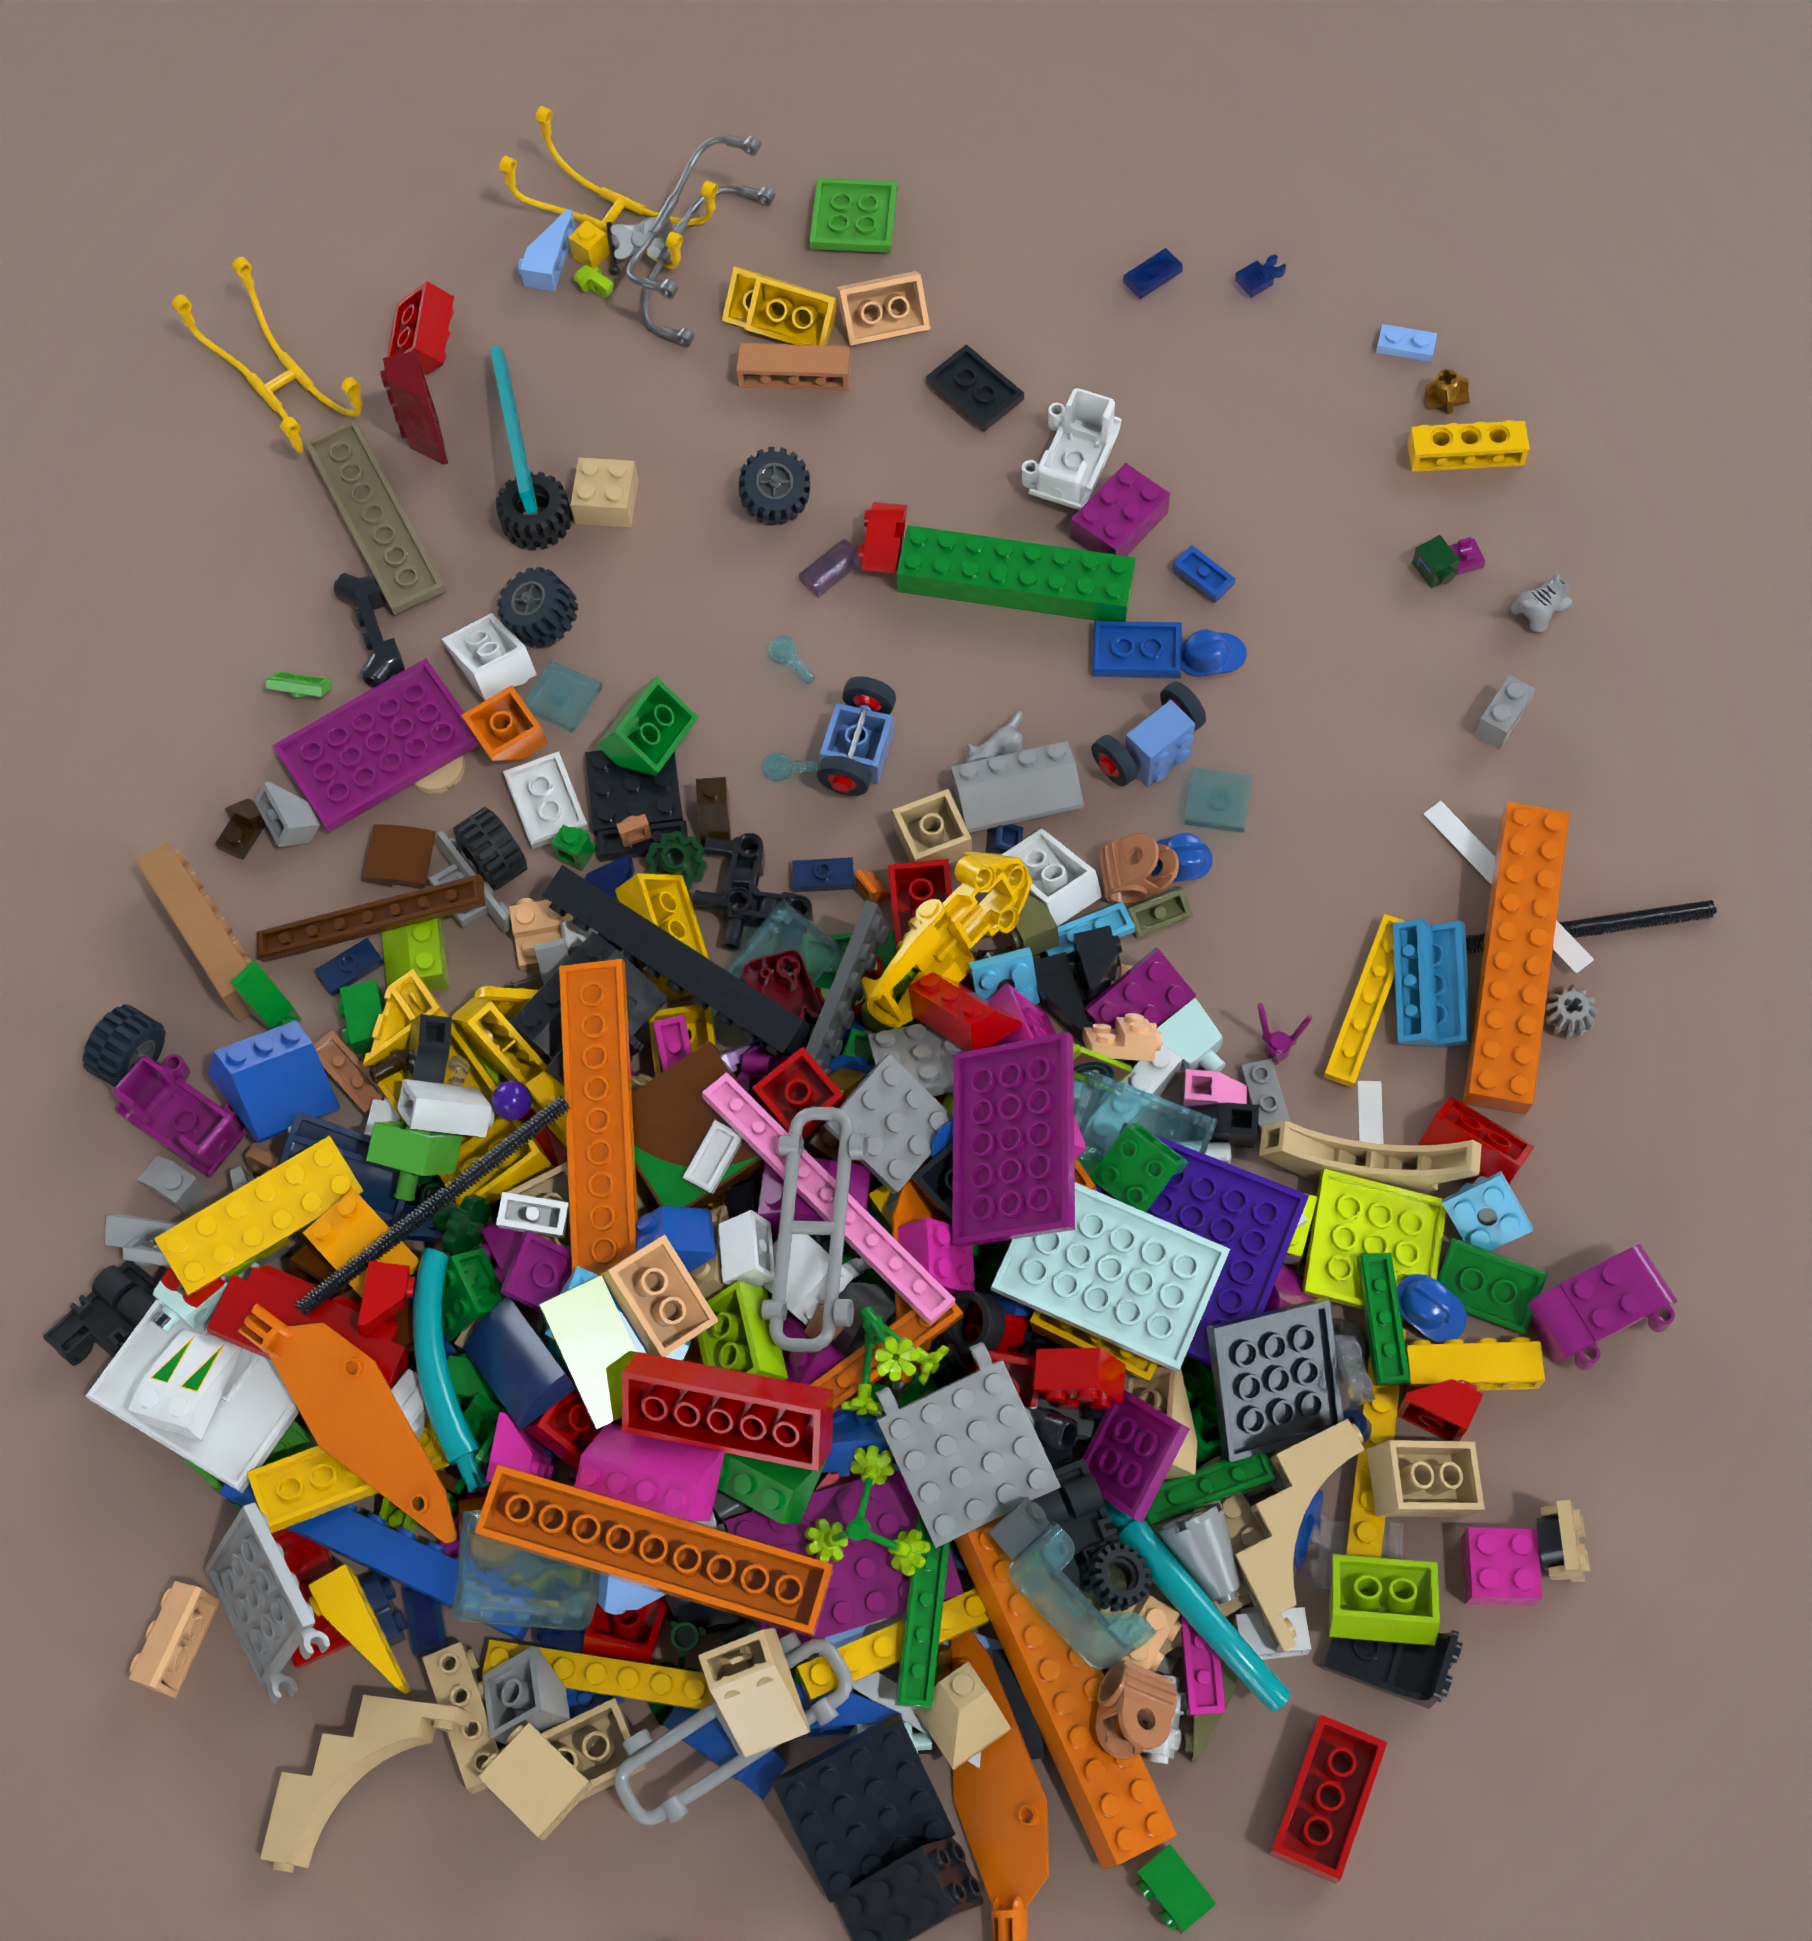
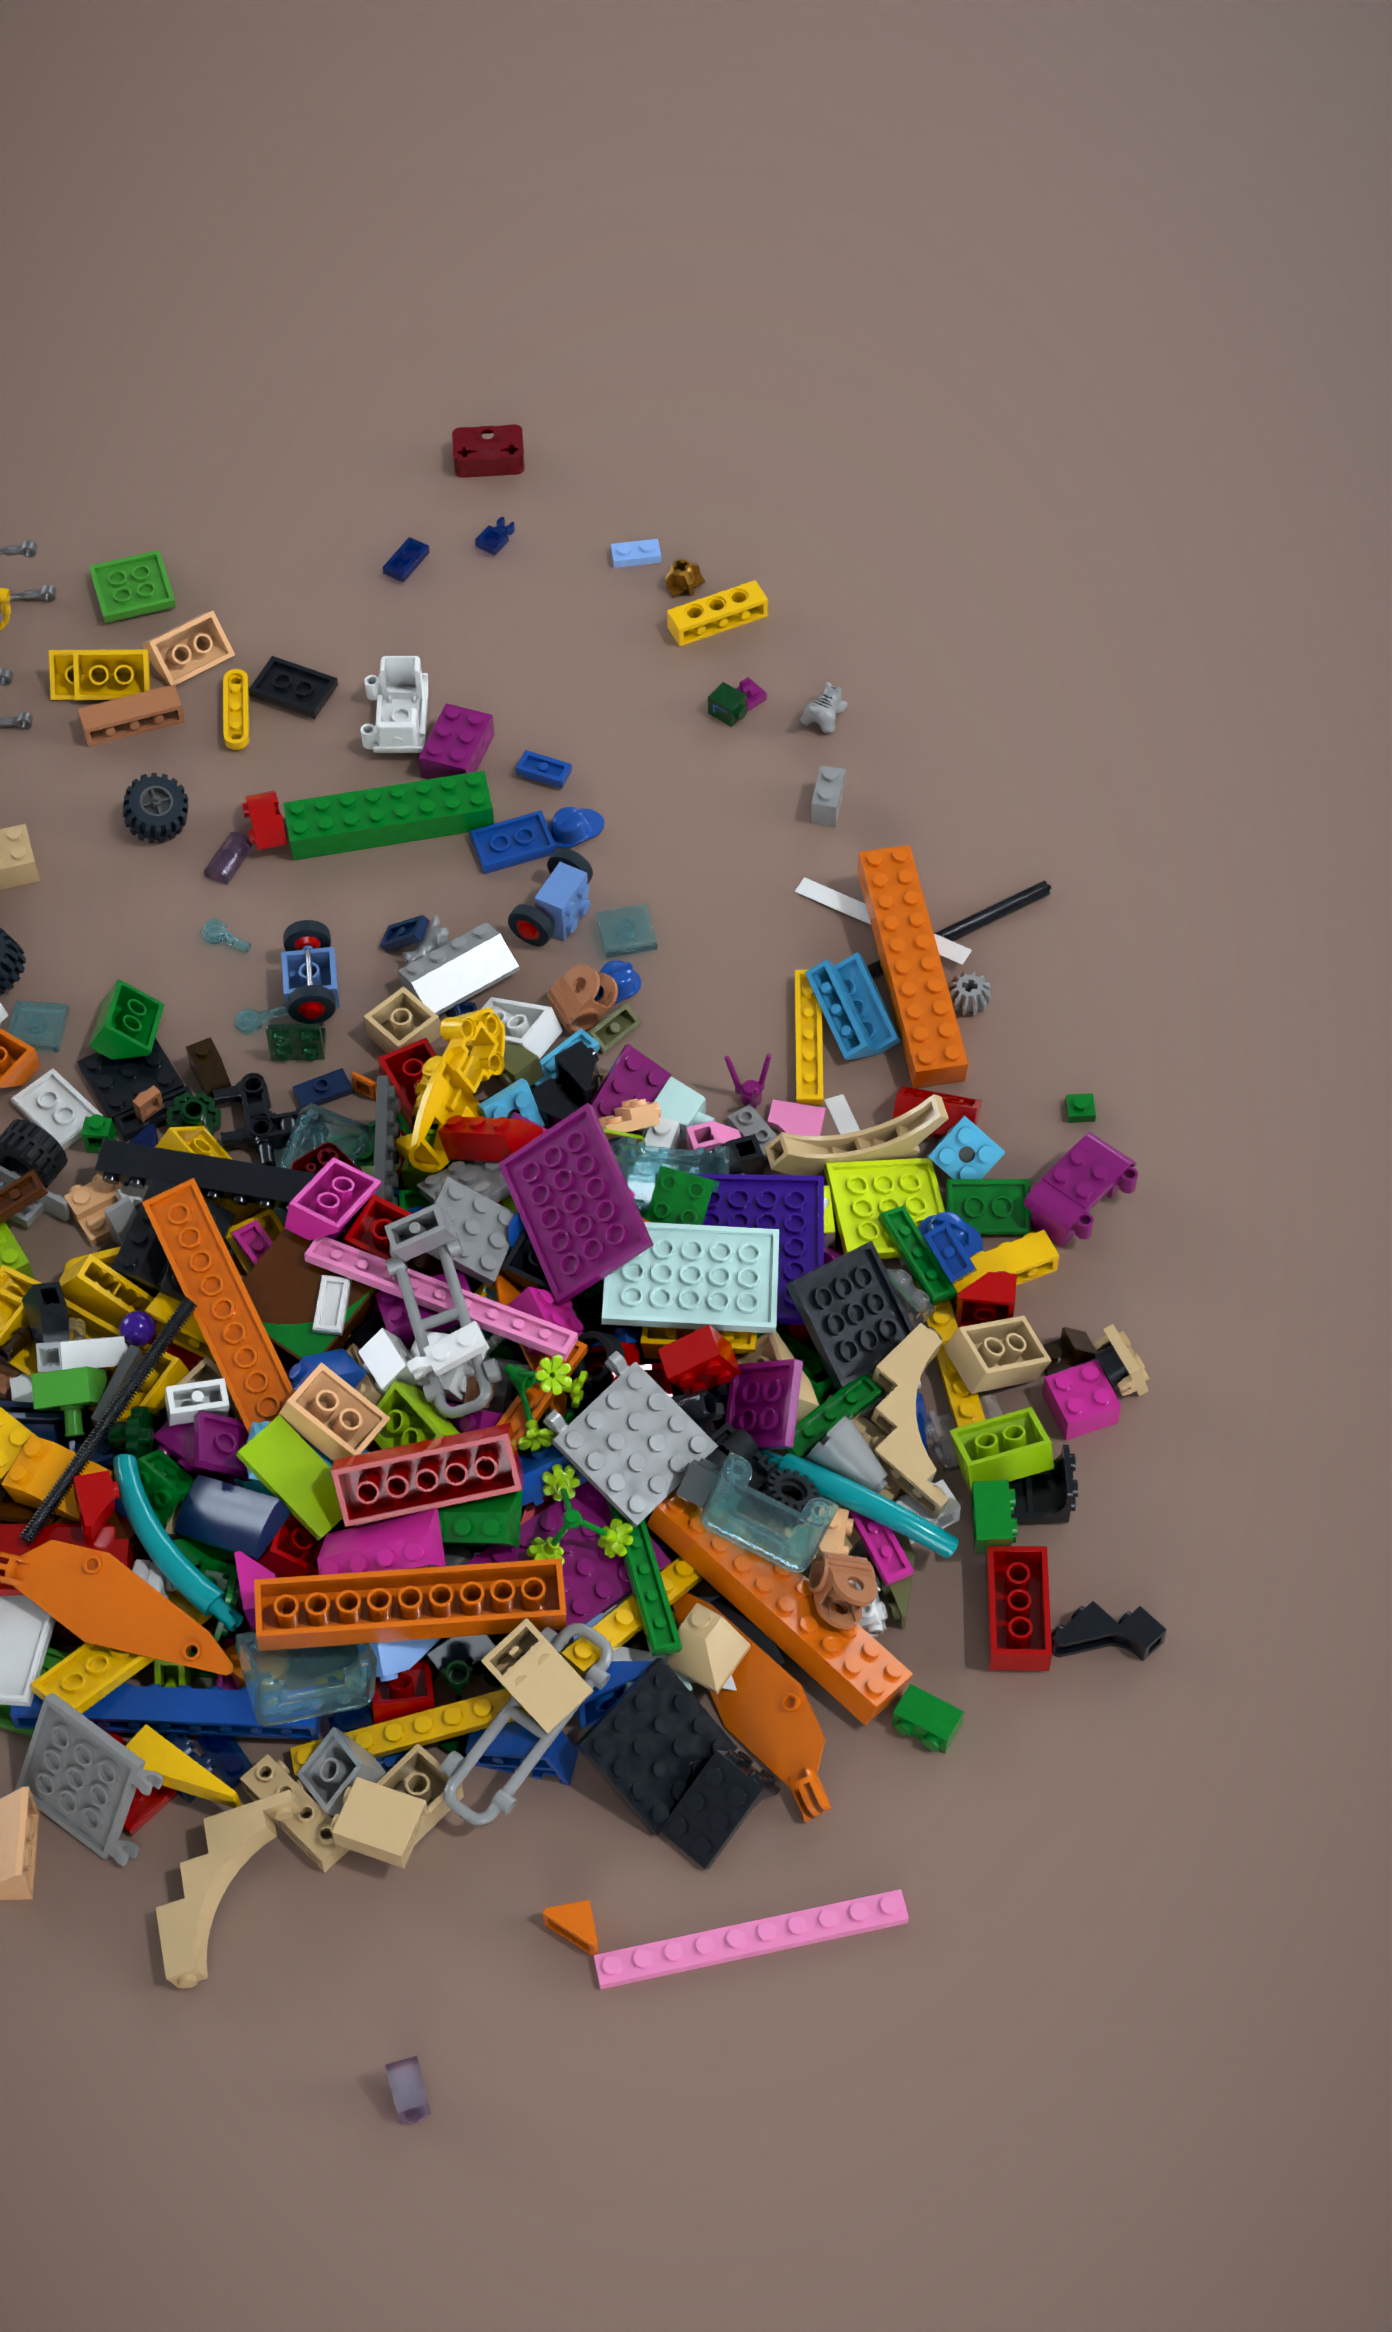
camera: 25 degrees left, 10 degrees down
none -> dark grey tile [91,1345,143,1426]
none -> yellow plate [223,669,250,750]
none -> clear green bracket [266,1024,327,1061]
none -> dark pink slope [285,1157,382,1241]
none -> dark blue plate [380,915,430,952]
none -> light grey brick [384,1203,457,1261]
none -> white plate [406,1321,490,1380]
none -> dark red axle [452,424,525,478]
none -> bright pink tile [768,1099,826,1136]
none -> blue plate [924,1221,977,1284]
none -> green brick [970,1480,1018,1553]
none -> dark brown slope [1043,1327,1096,1376]
none -> black arch [1051,1601,1167,1661]
none -> green plate [1065,1093,1096,1123]

